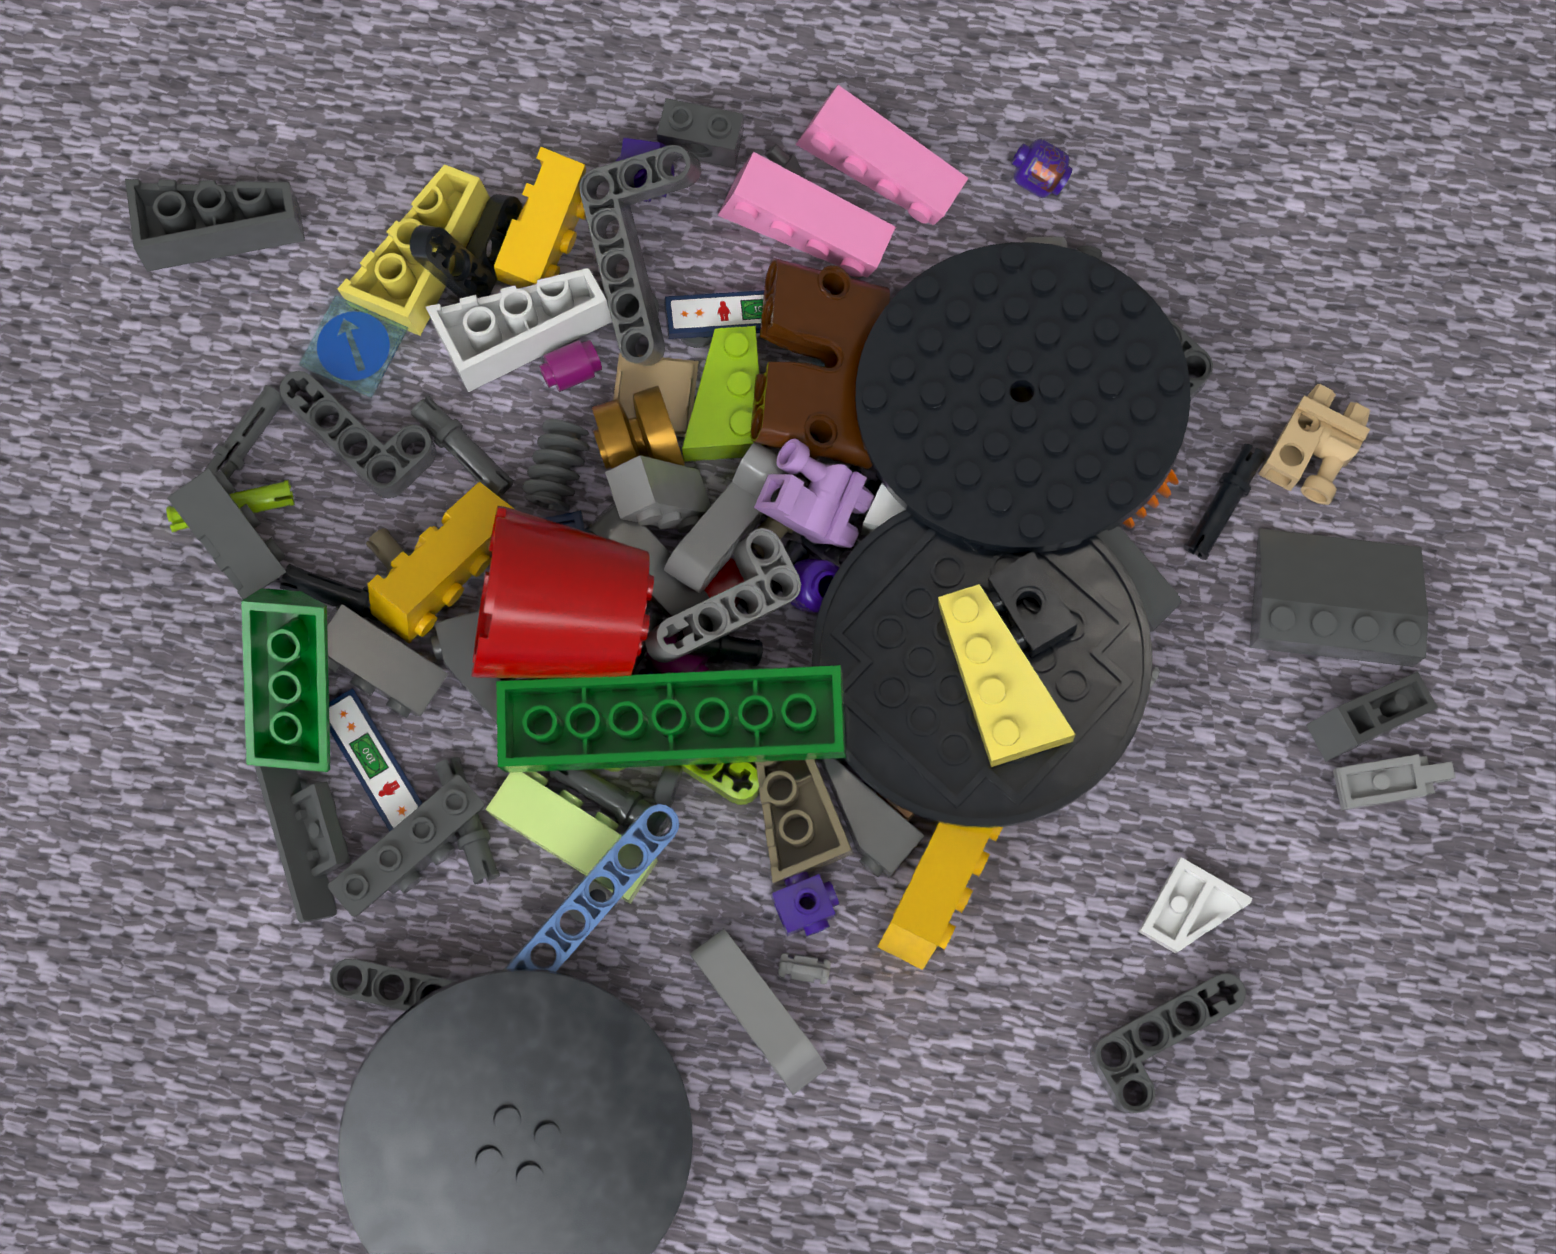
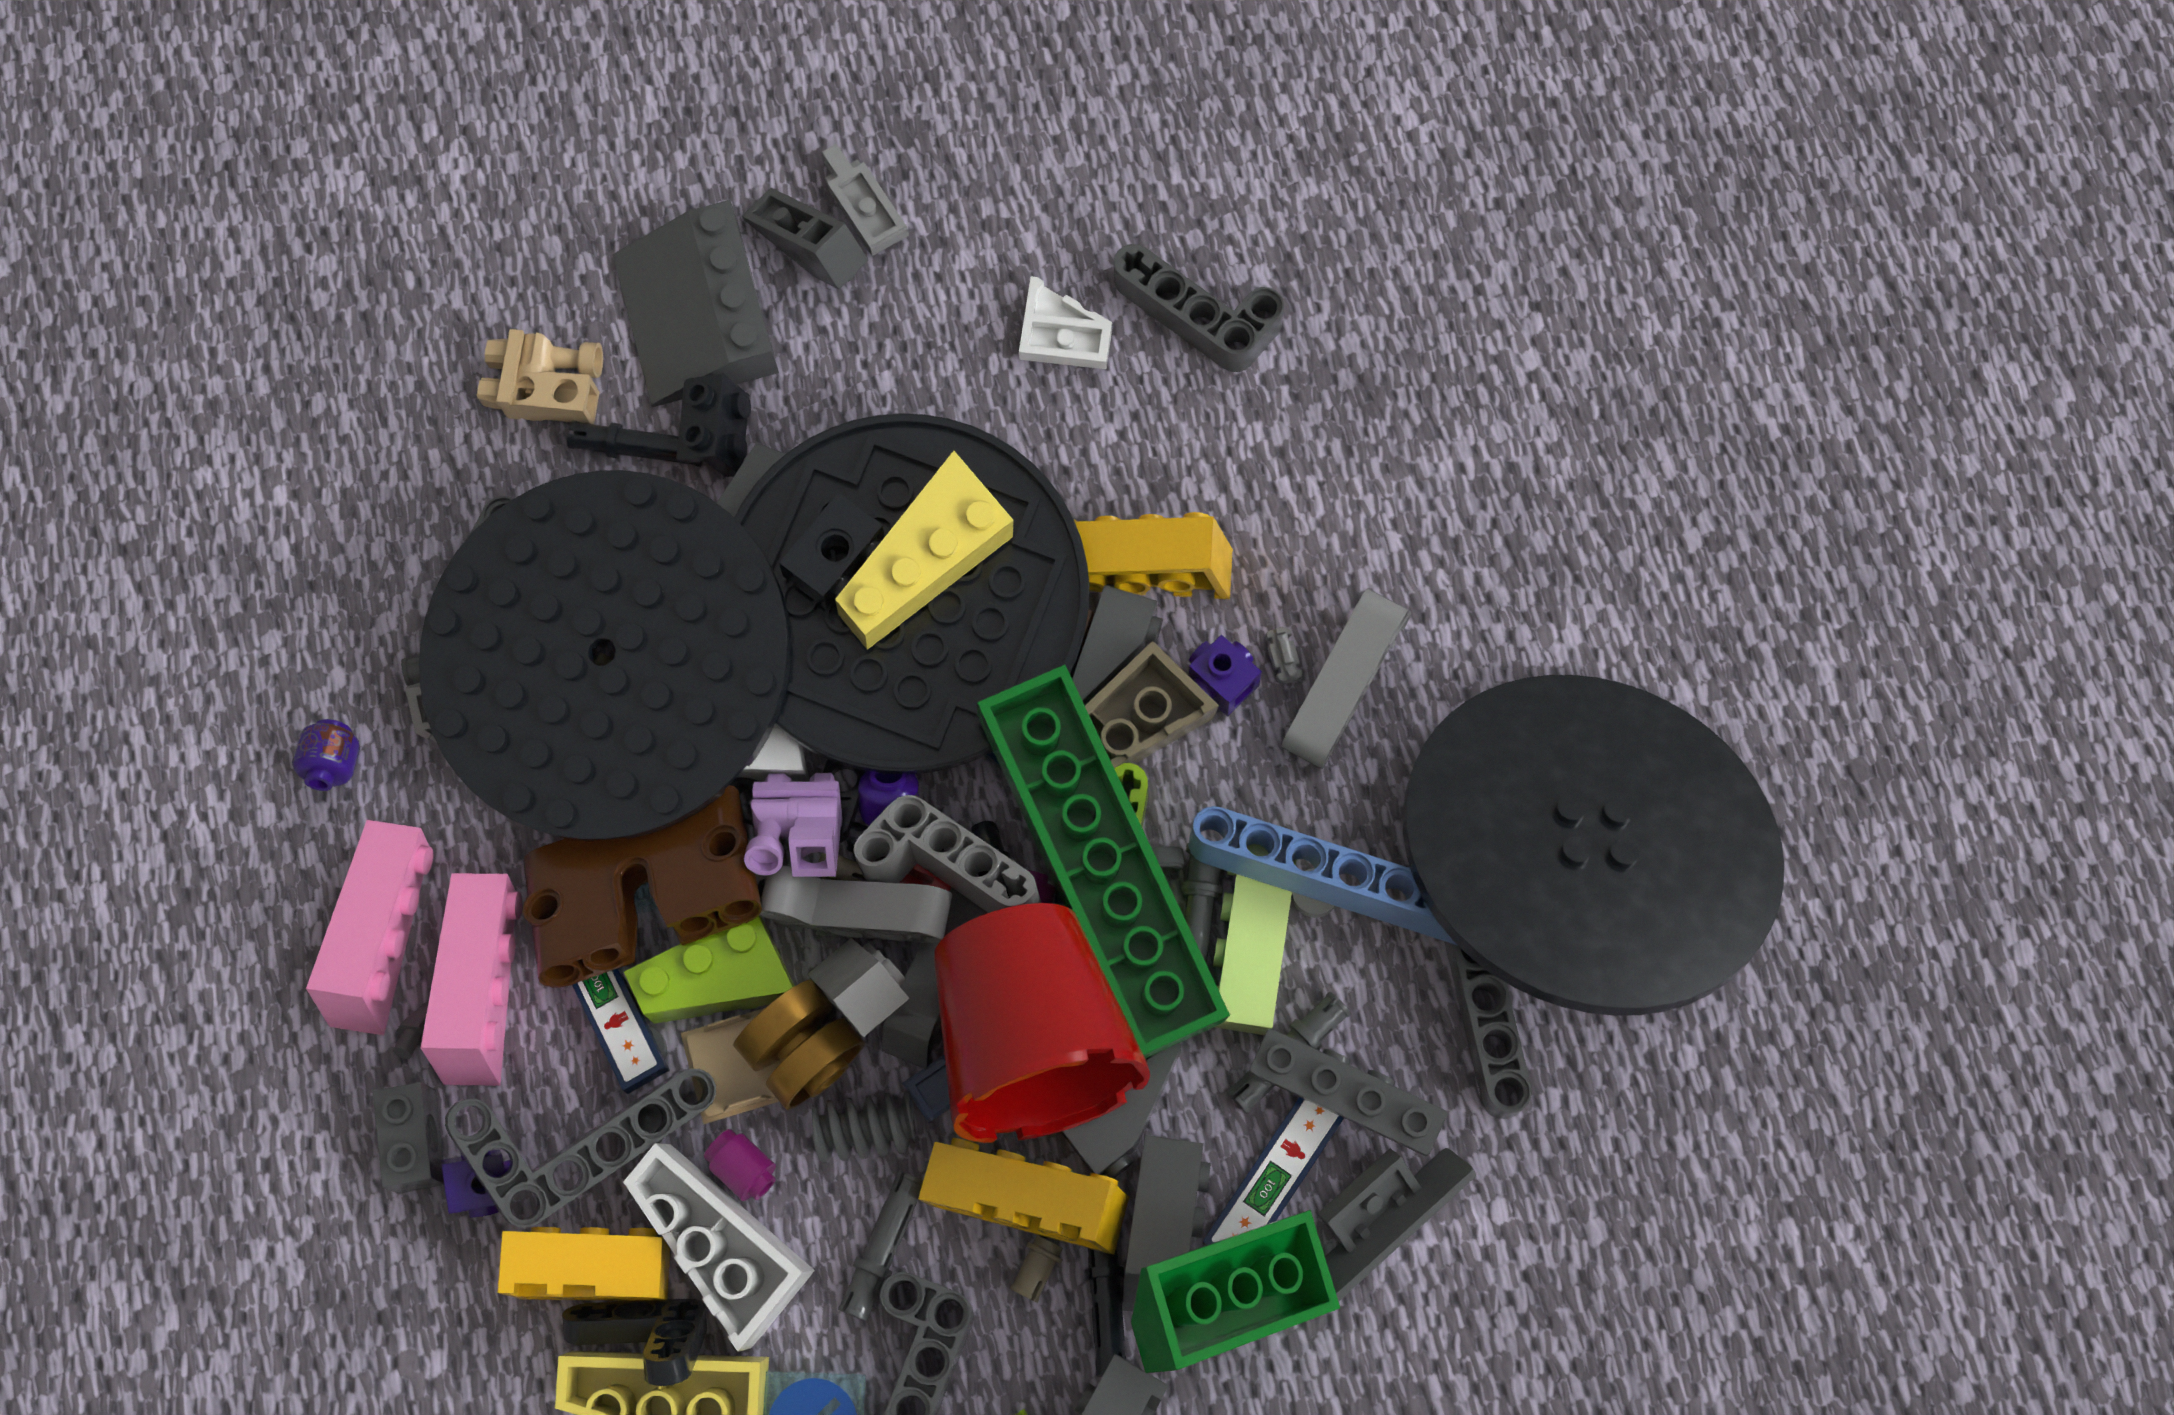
camera: 105 degrees left, 5 degrees down
none -> black bracket [676,373,751,477]

